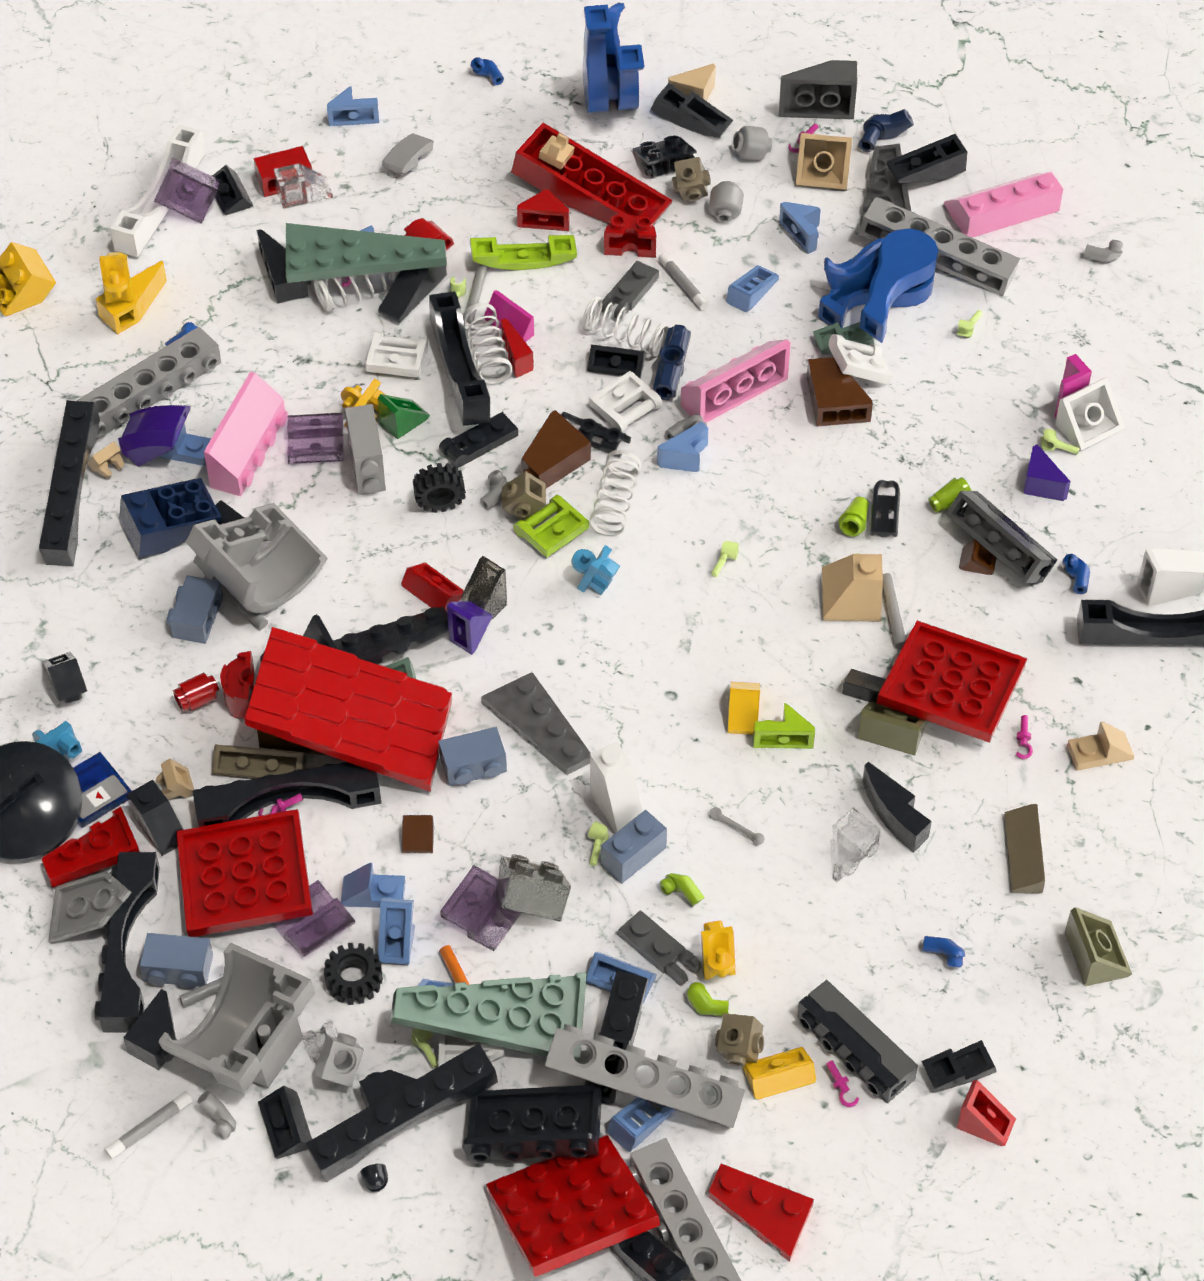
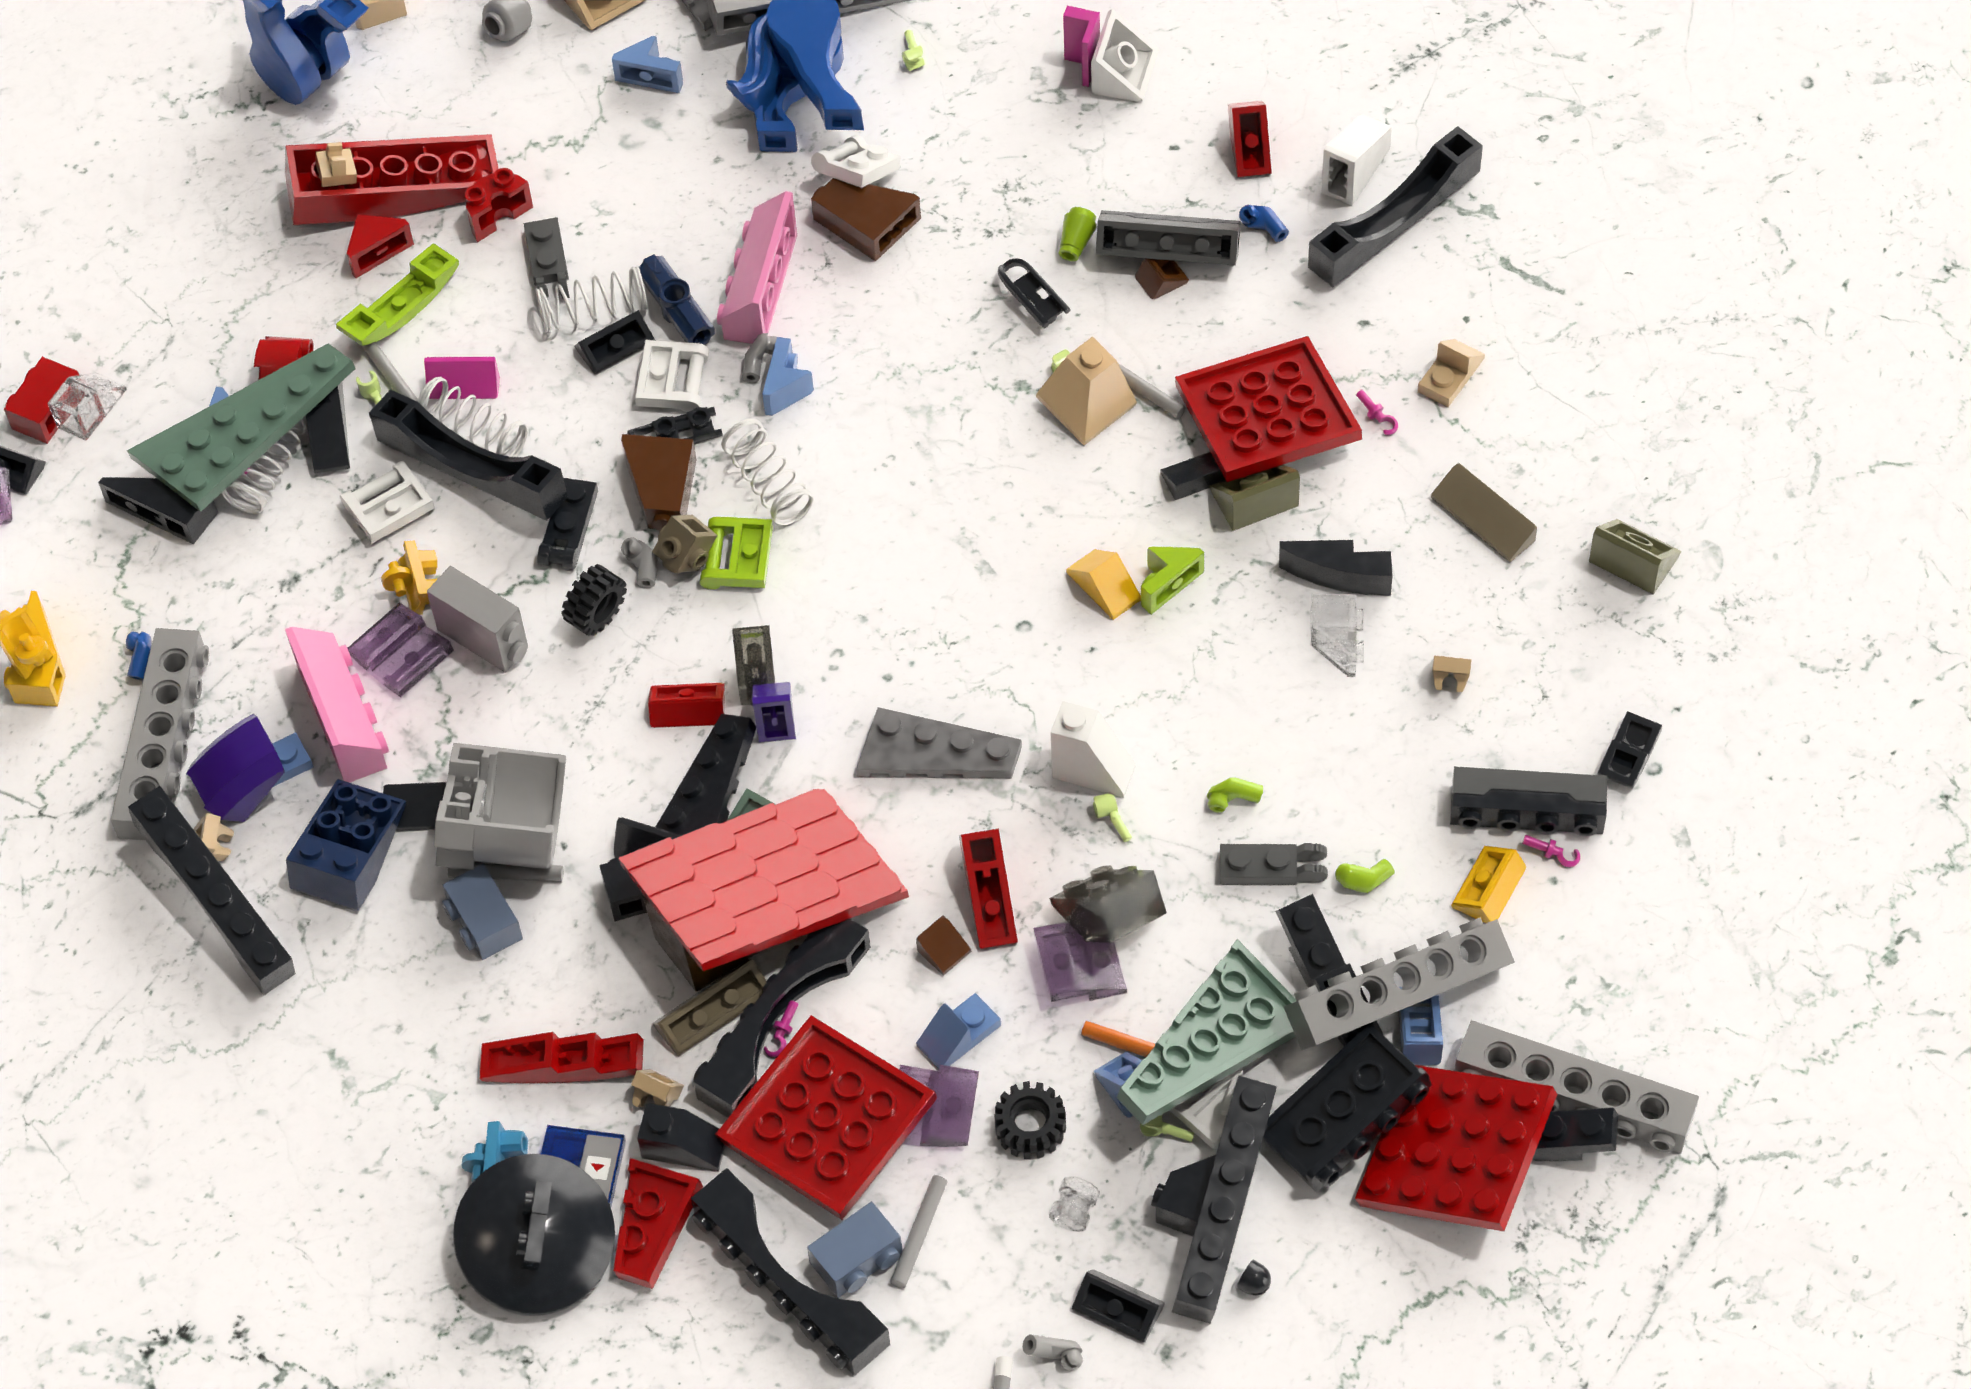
camera: 40 degrees left, 5 degrees up
black slope [42,652,87,703] -> none
light grey tile [49,871,132,943] -> none
black slope [123,989,177,1070] -> none
light grey piece [159,943,315,1095] -> none
red brick [173,672,219,711] -> none
red cylinder [220,651,255,719] -> none
light grey brick [314,1033,364,1087] -> none
medium blue slope [327,86,379,126] -> none
green slope [378,394,430,439] -> none
medium blue slope [378,898,415,965] -> none
light grey slope [382,133,434,174] -> none
sand blue brick [438,726,507,786] -> none
blue arm [470,57,504,85] -> none
red slope [501,318,534,377] -> none
dark azure hips [571,545,620,595] -> none
medium blue slope [586,952,657,1004] -> none
sand blue brick [601,809,667,884] -> none
black hinge [633,135,697,177] -> none
black slope [650,83,733,138] -> none
light grey bar [658,252,709,310] -> none
dark tan brick [672,157,711,201] -> none
yellow hips [701,920,736,980] -> none
light grey head [708,181,744,222] -> none
red wing [708,1163,814,1262] -> none
light grey hinge [710,807,765,845] -> none
yellowish green hand [711,541,739,577] -> none
dark tan brick [715,1013,764,1066] -> none
medium blue slope [726,265,779,312] -> none
sand green slope [813,322,874,354] -> none
lime cone [839,496,869,537] -> none
blue arm [923,936,966,967] -> none
red slope [957,1080,1016,1146] -> none
dark purple slope [1023,444,1071,501] -> none
yellowish green hand [1041,429,1079,454] -> none
none -> red slope [479,1032,644,1083]
none -> red slope [959,828,1018,949]
none -> red slope [1228,100,1272,177]
none -> tan tile [1432,655,1472,692]

